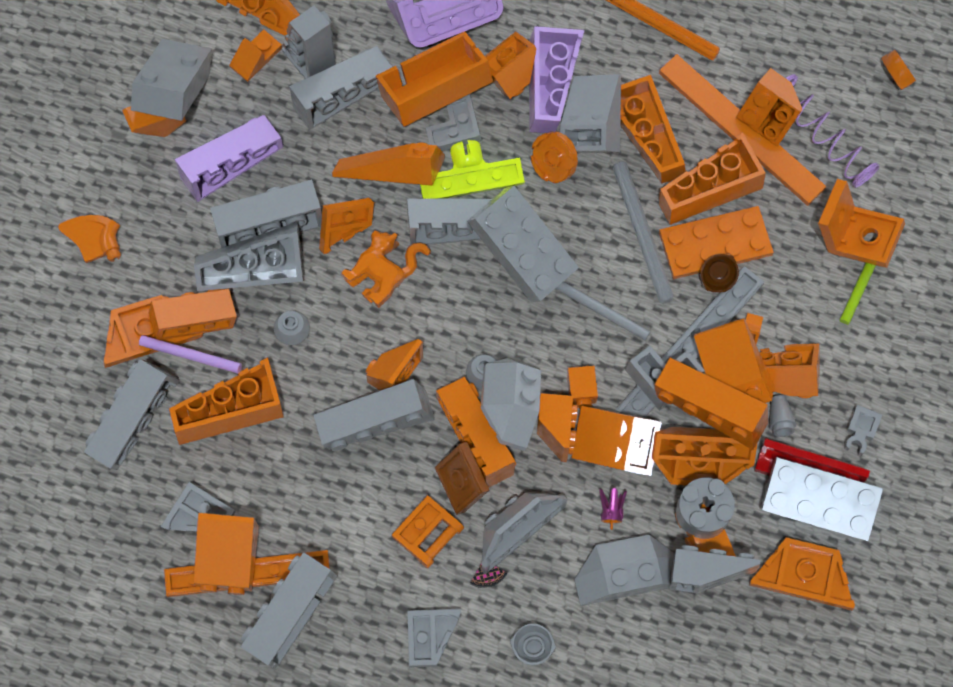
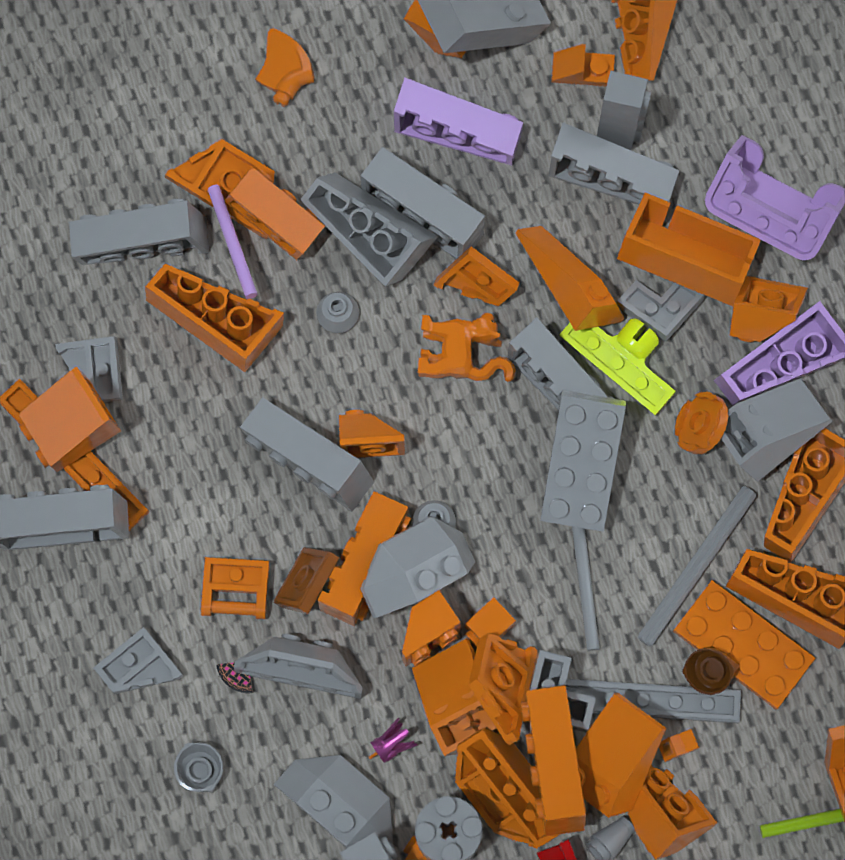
camera: 55 degrees right, 5 degrees up
none -> orange wing [468,633,538,745]

